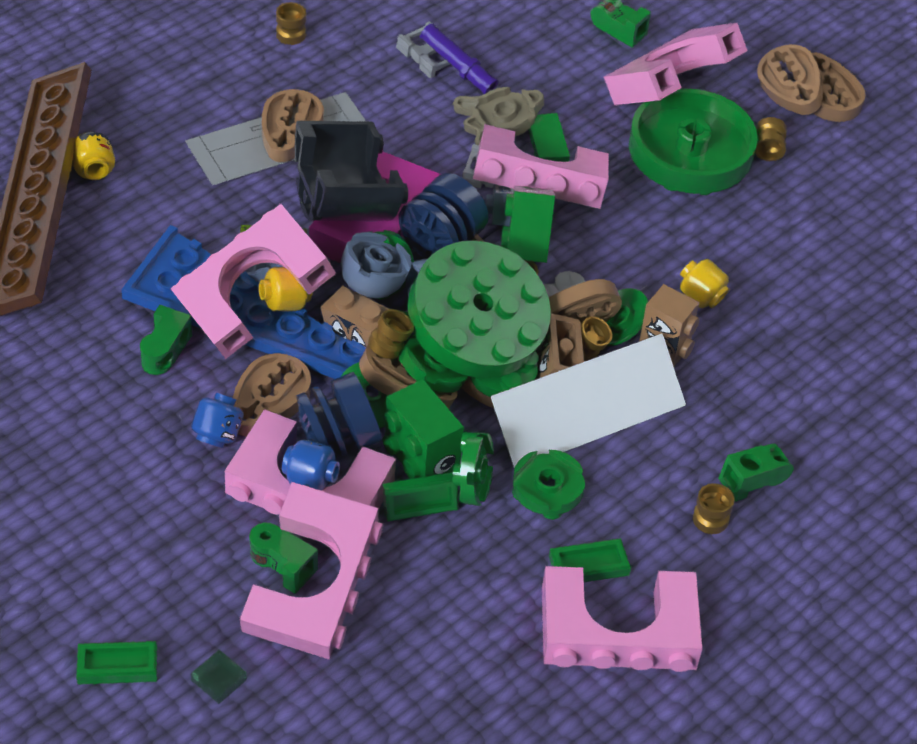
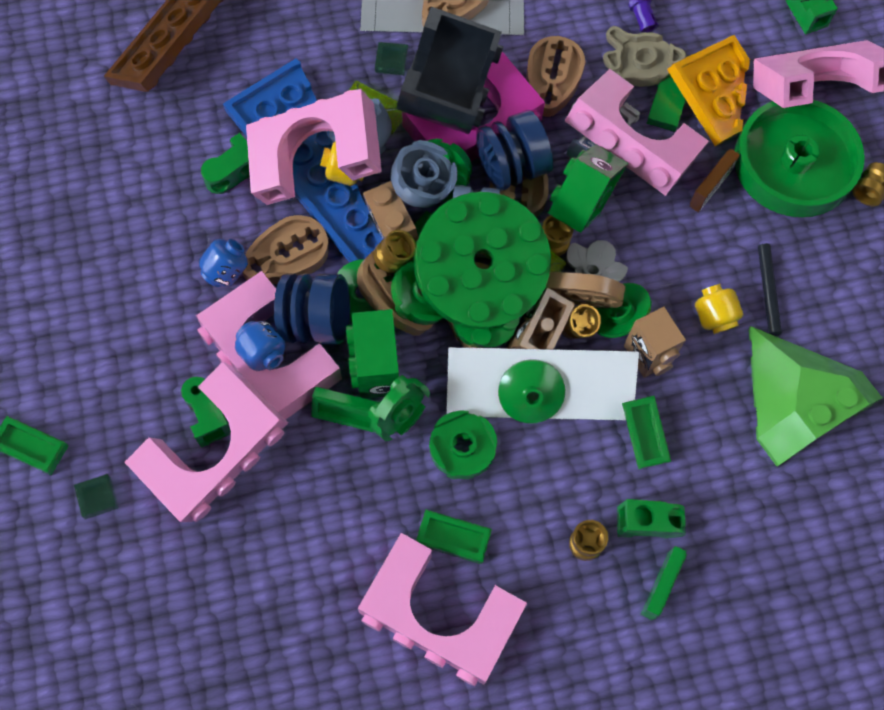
camera: 30 degrees right, 20 degrees up
none -> clear green tile [375,42,408,76]
none -> green dish [498,359,566,423]
none -> medium nougat piece [526,36,585,117]
none -> green tile [622,395,671,469]
none -> green tile [640,546,687,621]
none -> light orange plate [667,35,750,146]
none -> reddish brown tile [690,149,740,213]
none -> bright green wedge [749,326,883,467]
none -> black bar [758,243,782,336]

